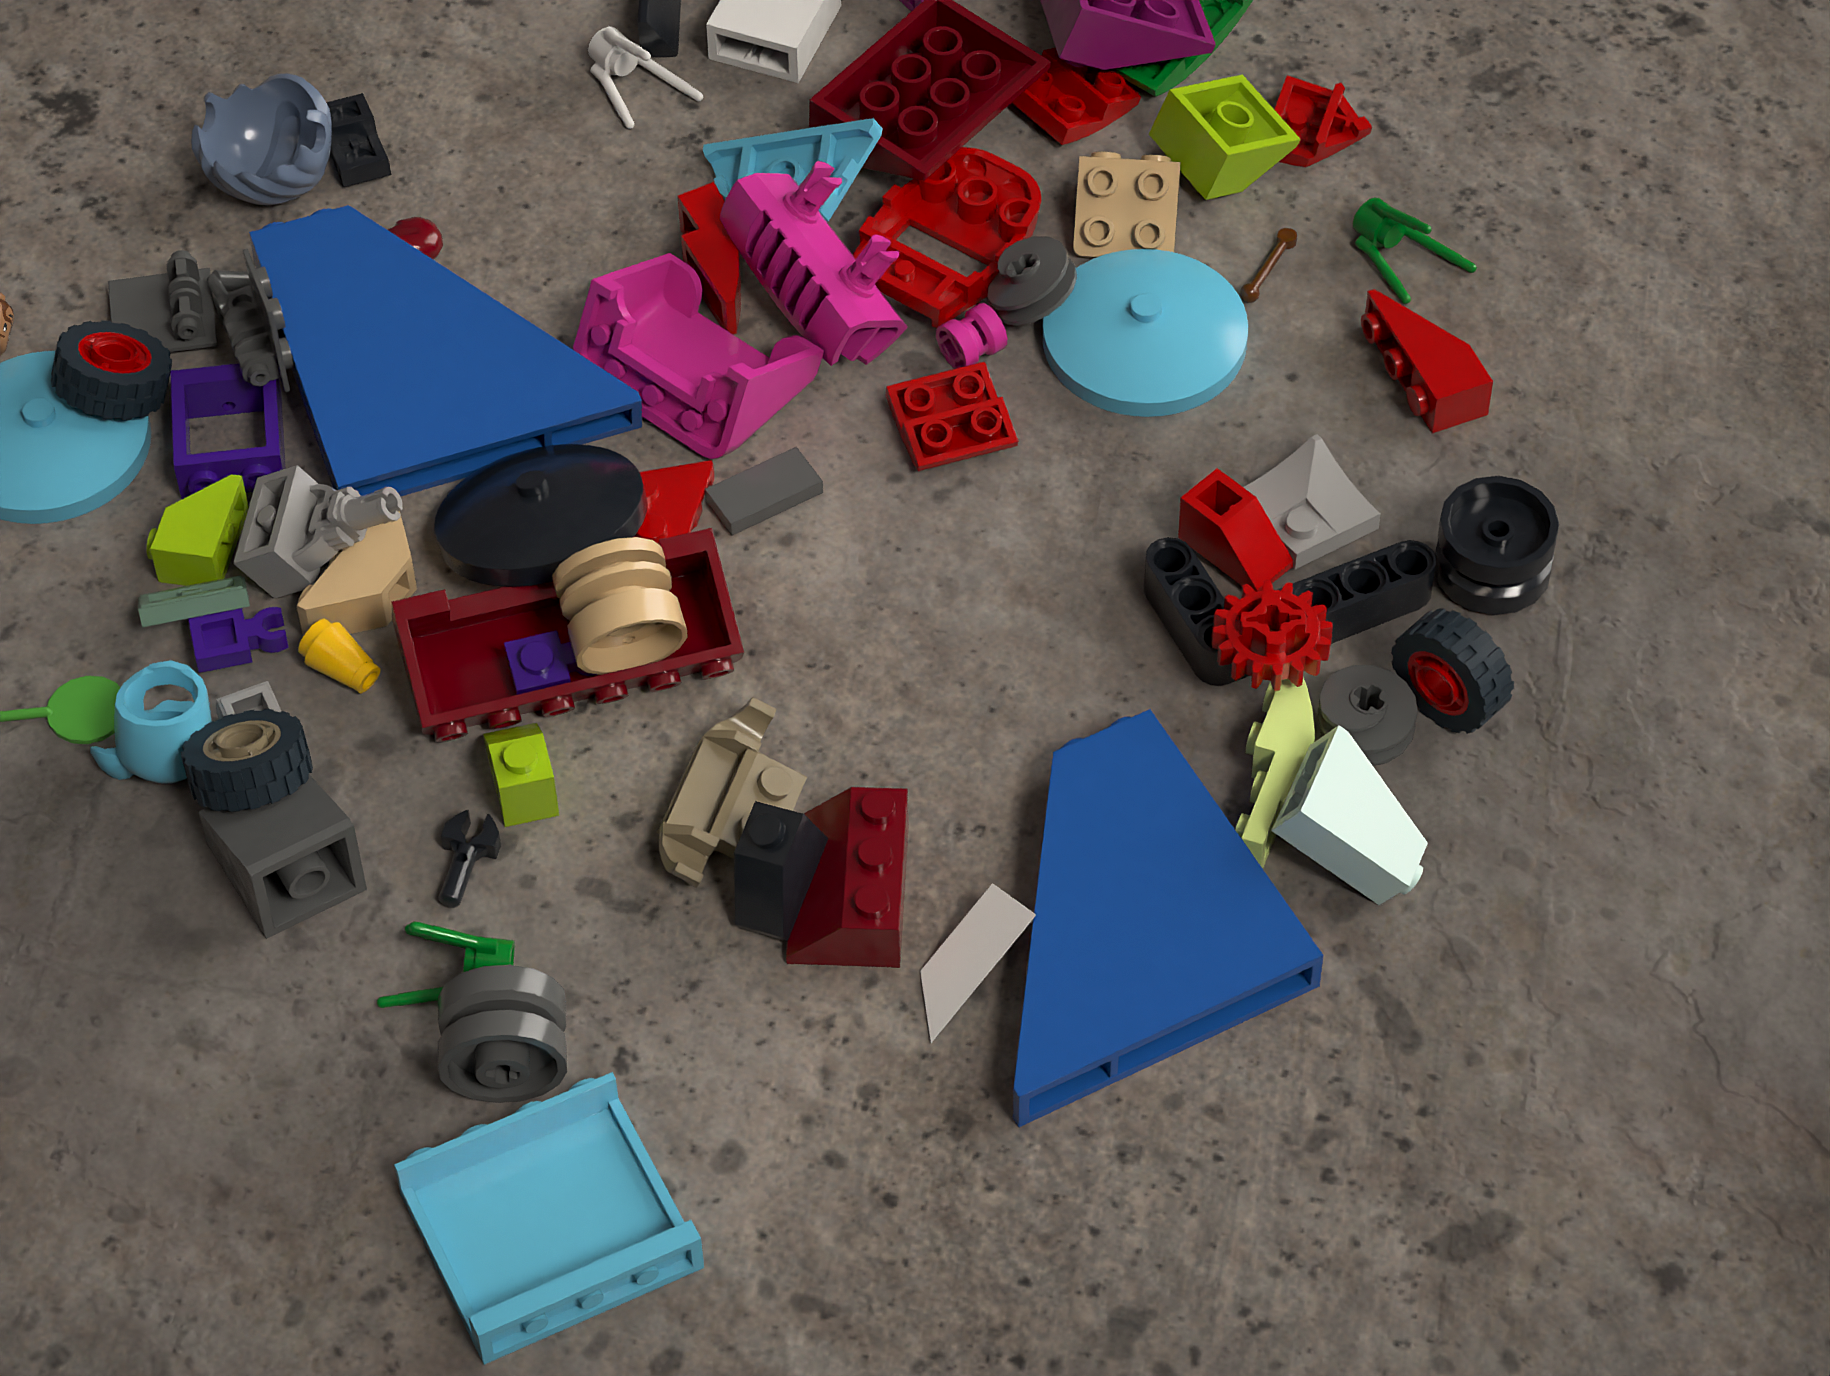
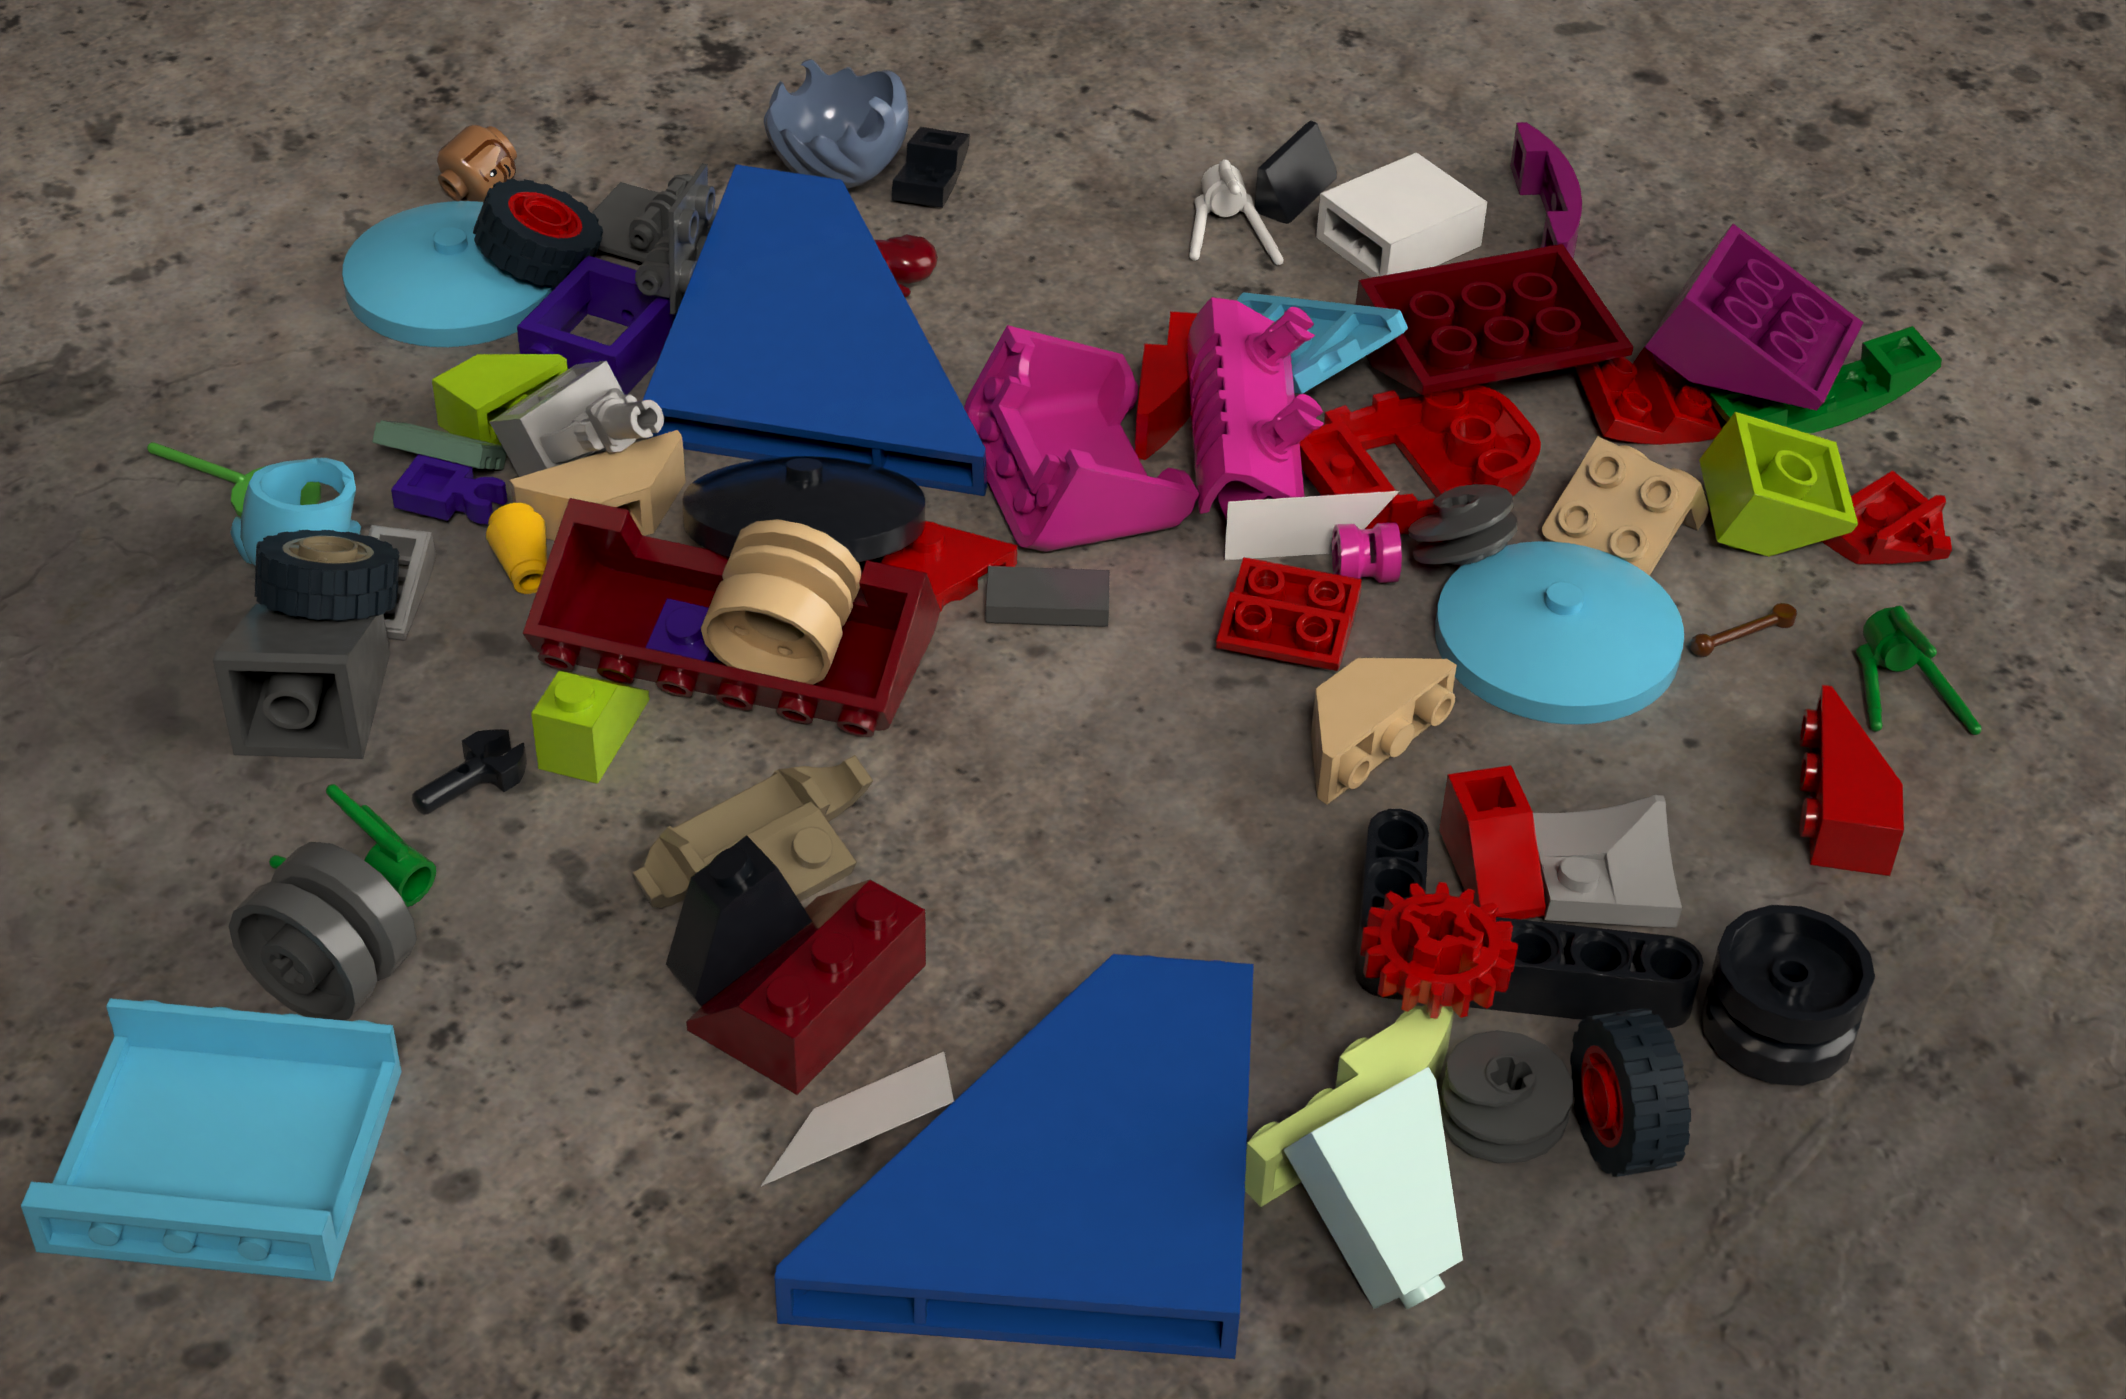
camera: 30 degrees right, 10 degrees down
none -> white sticker [1224,491,1400,560]
none -> tan slope [1311,658,1457,805]

